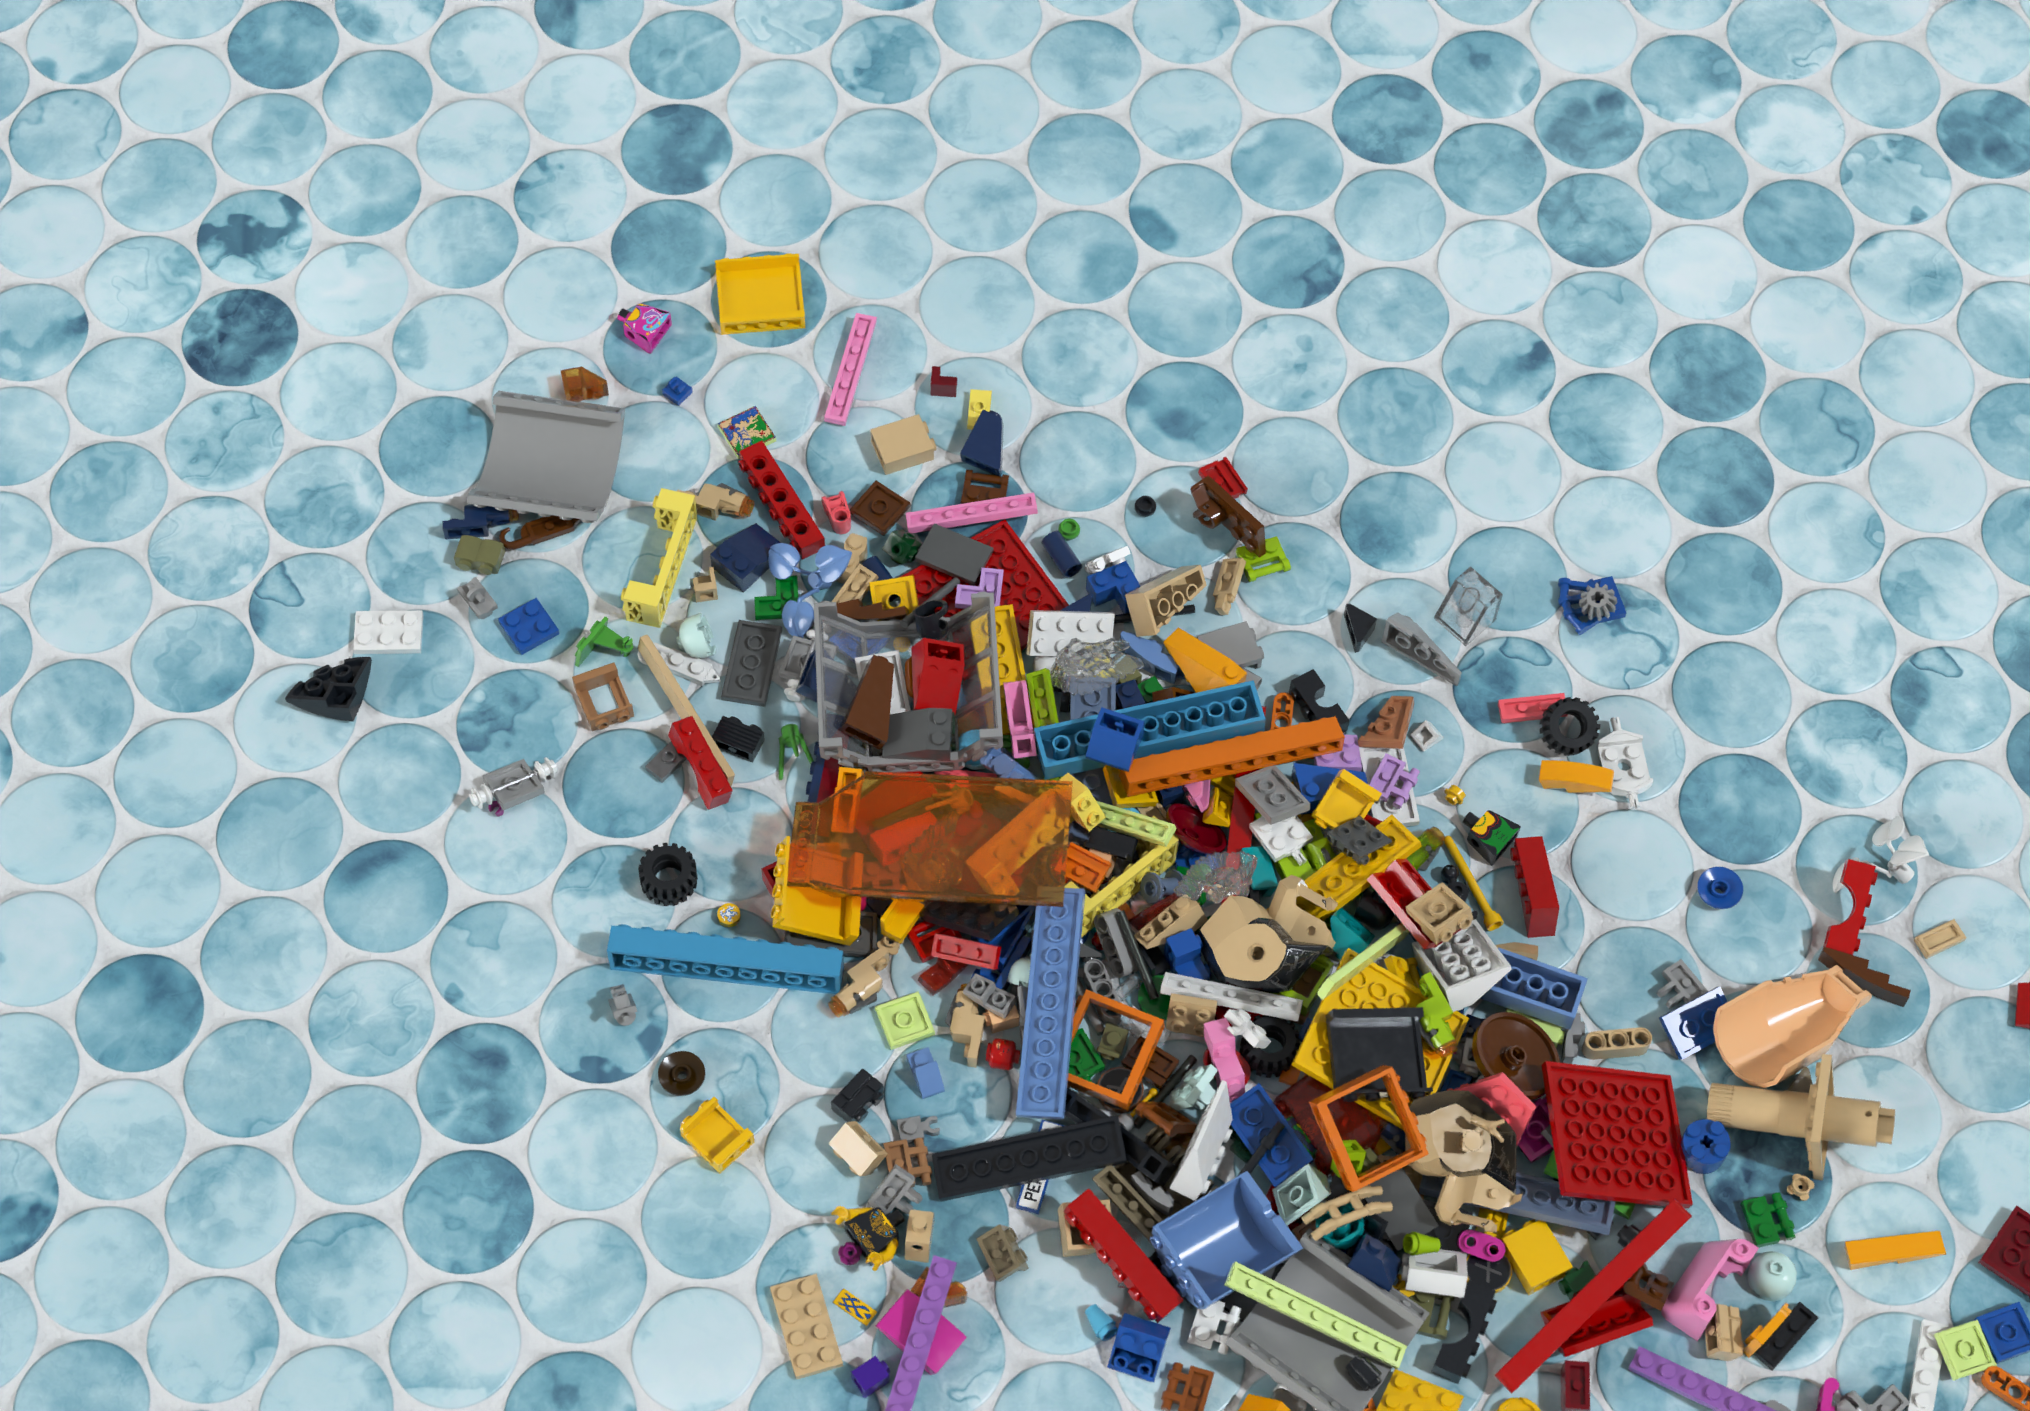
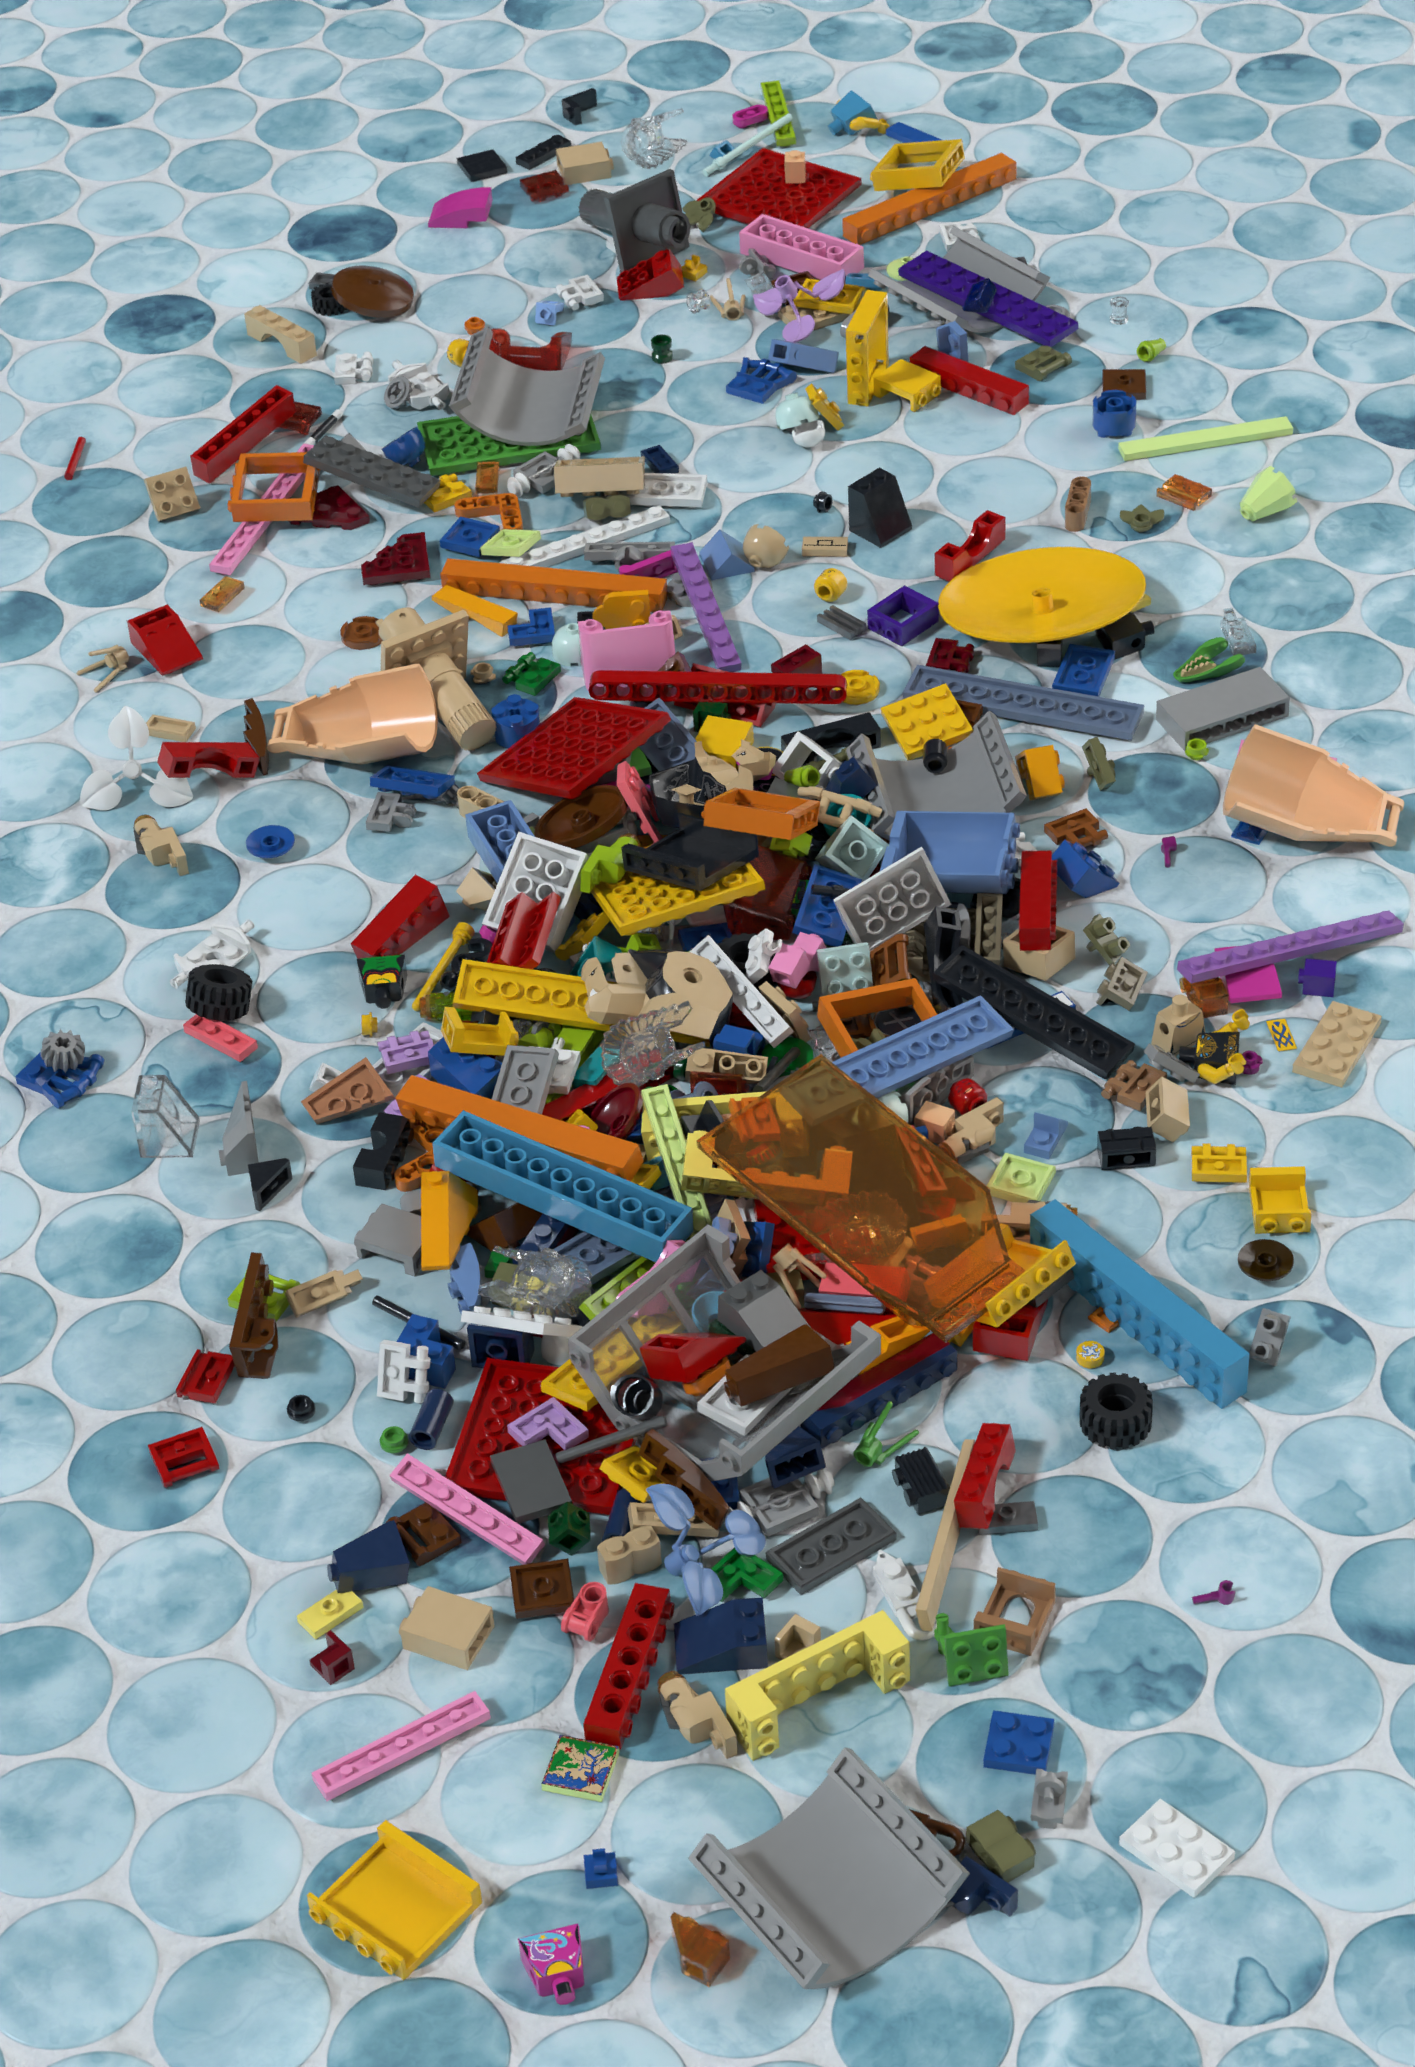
camera: 130 degrees left, 20 degrees down
black brick [285,657,372,721] -> none
light grey plate [469,757,557,810] -> none
light aqua cylinder [676,613,716,659] -> none
light grey plate [897,1116,940,1144] -> none
light grey slope [963,973,1017,1019] -> none
medium azure cone [1085,1304,1118,1341] -> none
blue slope [1086,707,1145,772] -> none
tan wedge [1125,565,1207,637] -> none
yellowish green tile [1224,1262,1407,1369] -> none
yellowish green tile [1317,923,1409,1000] -> none
dark grey hinge [1327,816,1392,865] -> none
tan plate [1405,882,1474,945] -> none
tan bar [1470,1114,1505,1143] -> none
light orange slope [1539,760,1614,793] -> none
none -> tan plate [133,814,189,876]
none -> red plate [148,1427,220,1488]
none -> dark orange tile [340,616,383,650]
none -> orange brick [440,558,668,612]
none -> black plate [442,784,460,805]
none -> blue plate [508,607,555,646]
none -> olive hips [1083,914,1130,965]
none -> yellow plate [1191,1143,1247,1183]

